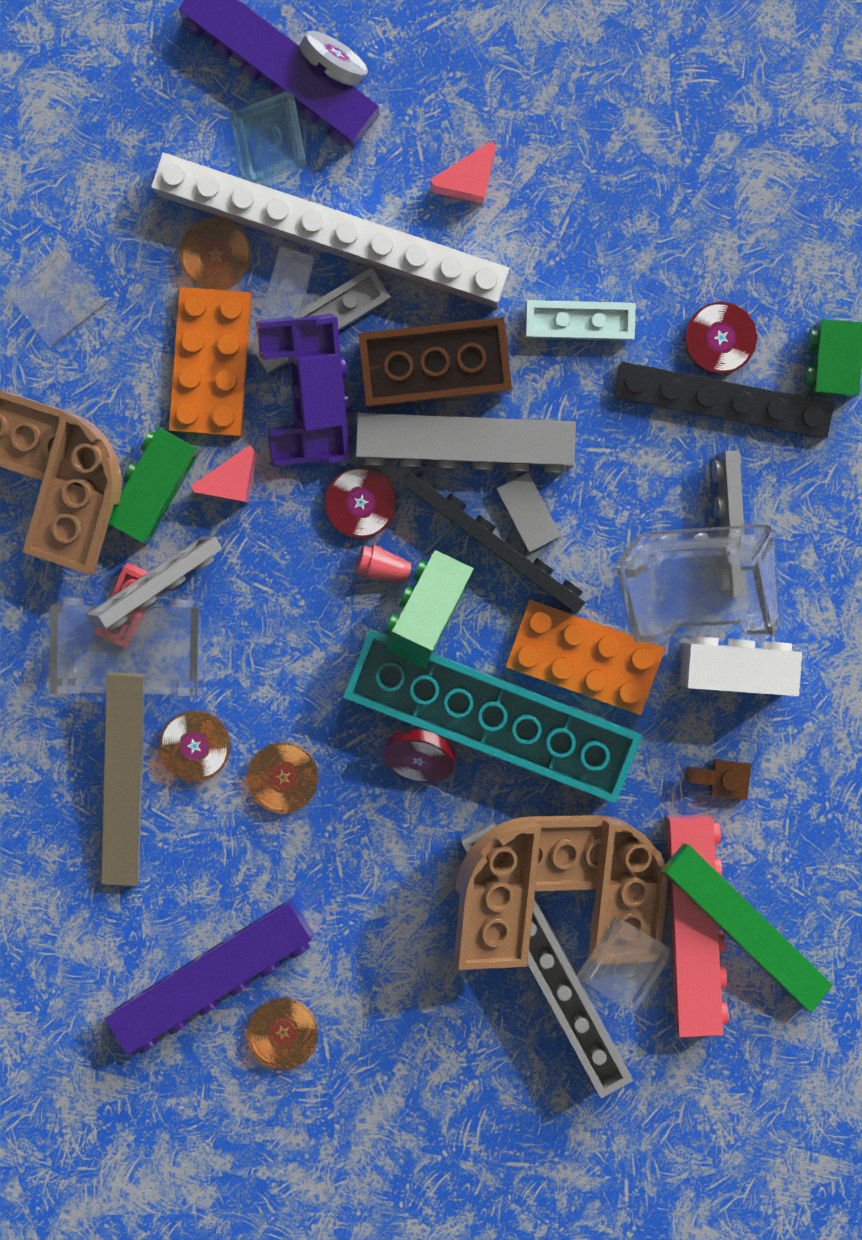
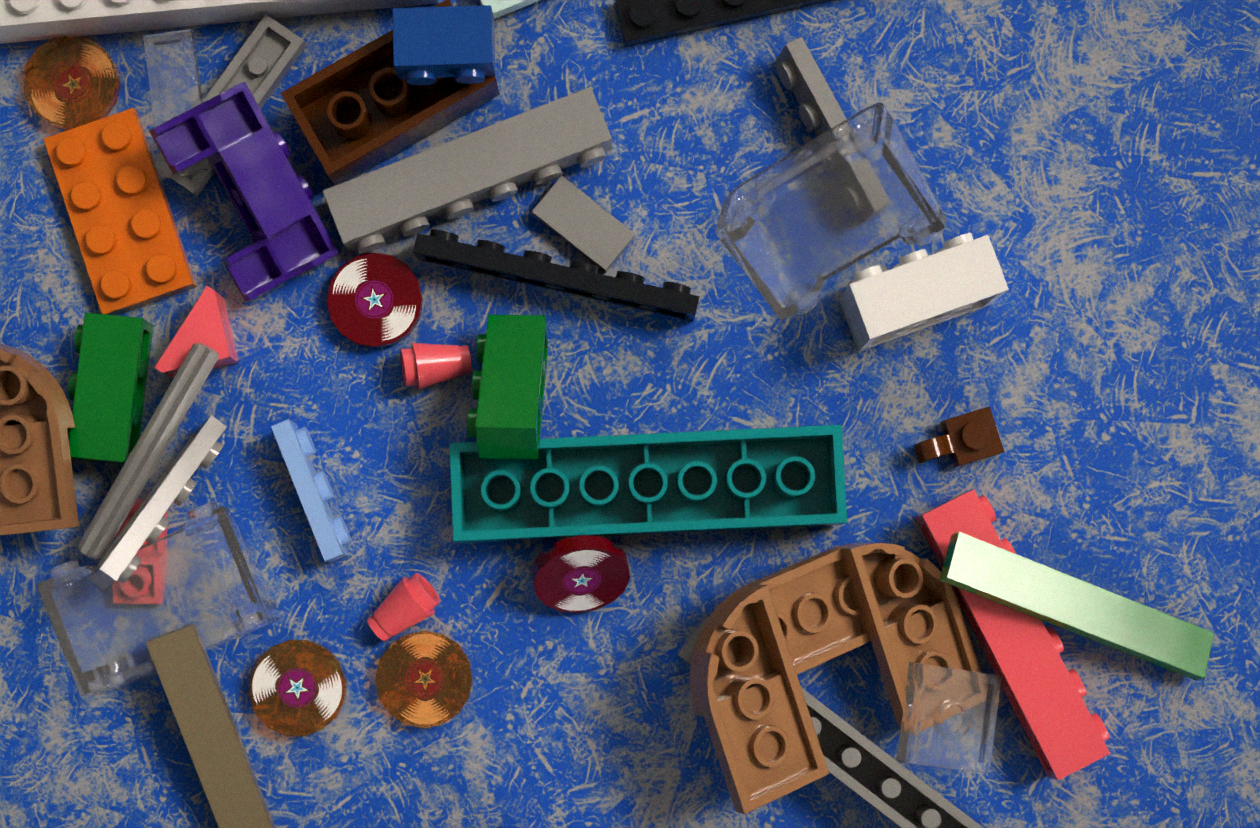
camera: 30 degrees left, 5 degrees down
orange plate [505,599,665,715] -> none
none -> light grey axle [78,343,219,560]
none -> light blue plate [271,419,352,563]
none -> coral cone [367,573,441,641]
none -> blue brick [392,5,496,85]

